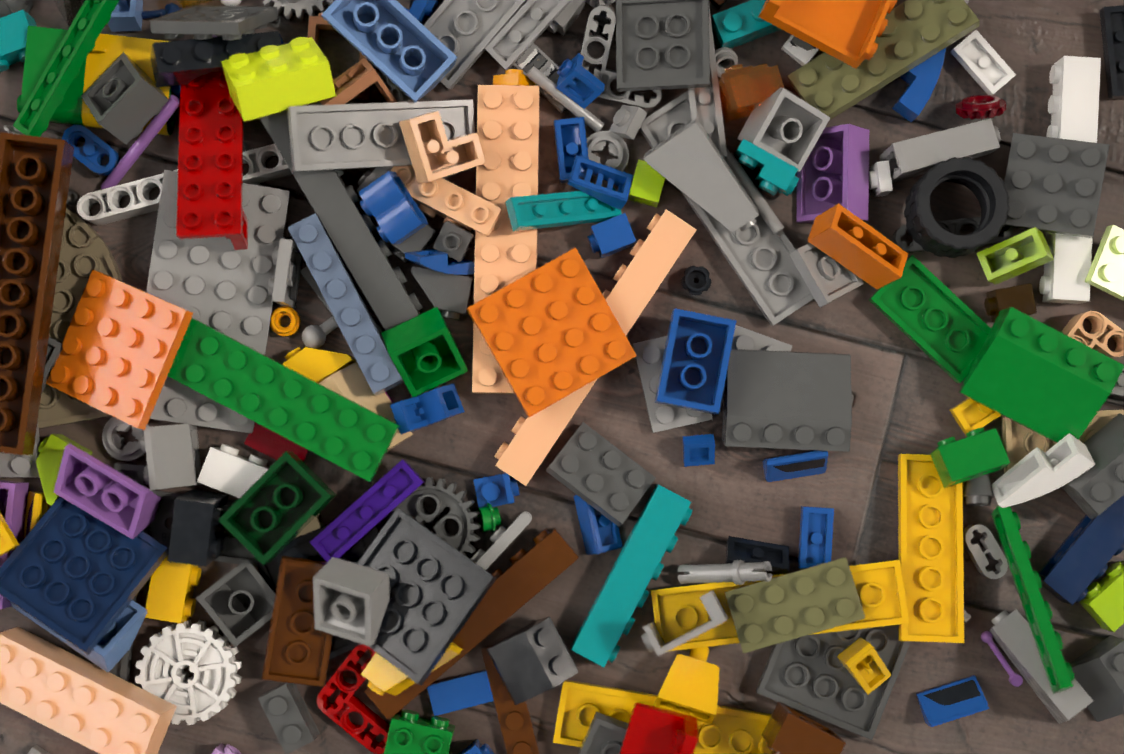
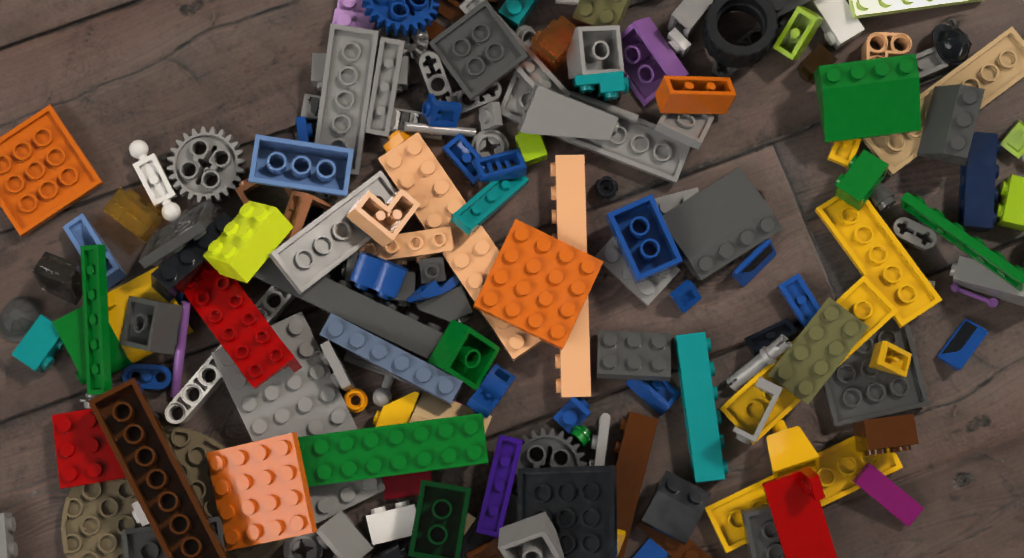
camera: 35 degrees left, 5 degrees down
dark blue hand [142,3,183,19] -> none
blue brick [587,213,637,259] -> none
green plate [869,255,991,383] -> none
white slope [991,433,1095,508] -> none

